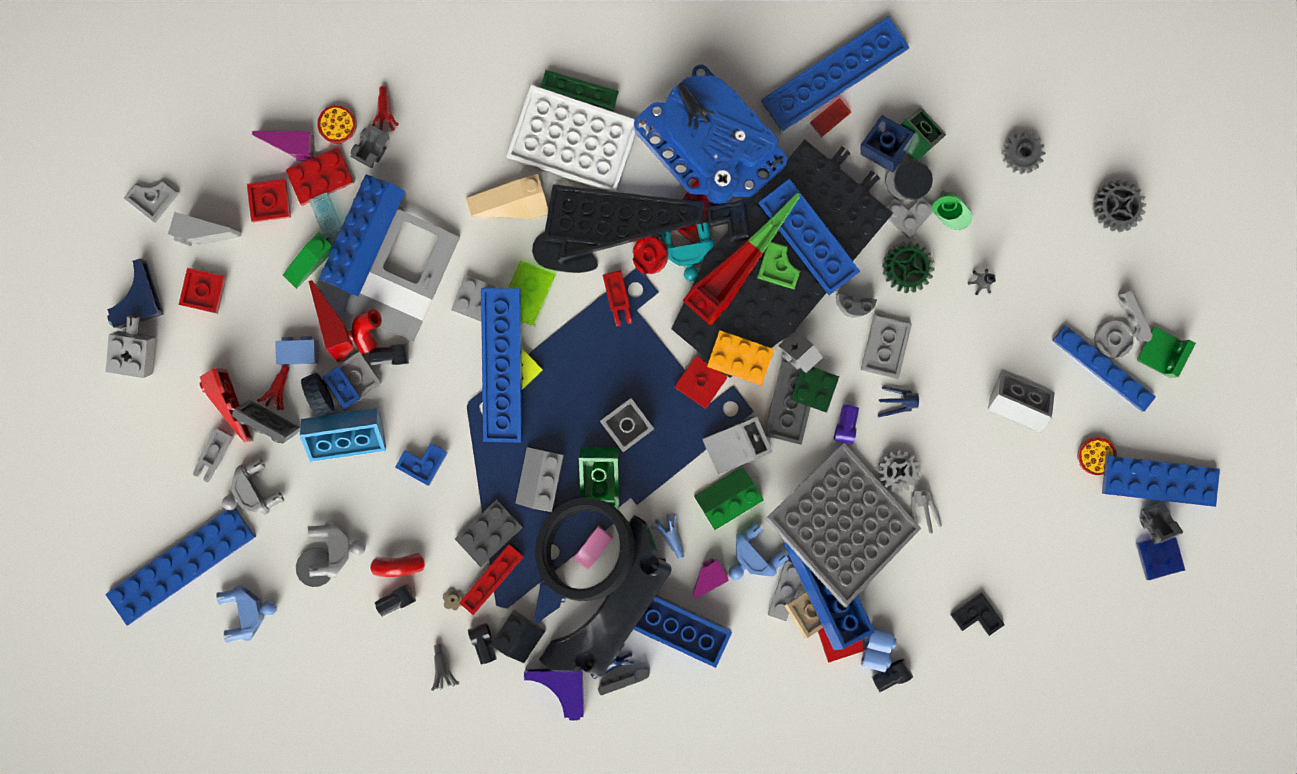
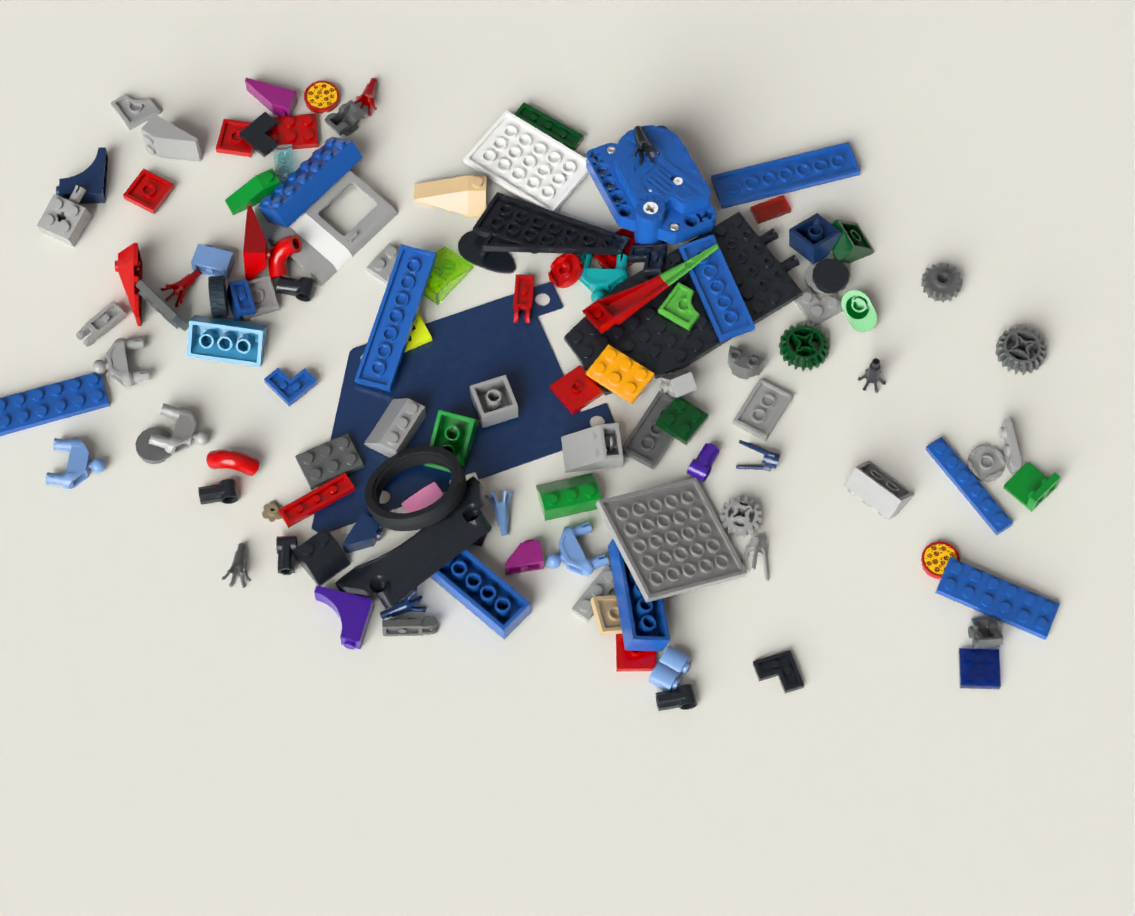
camera: 20 degrees right, 25 degrees down
none -> black tile [239,112,278,158]

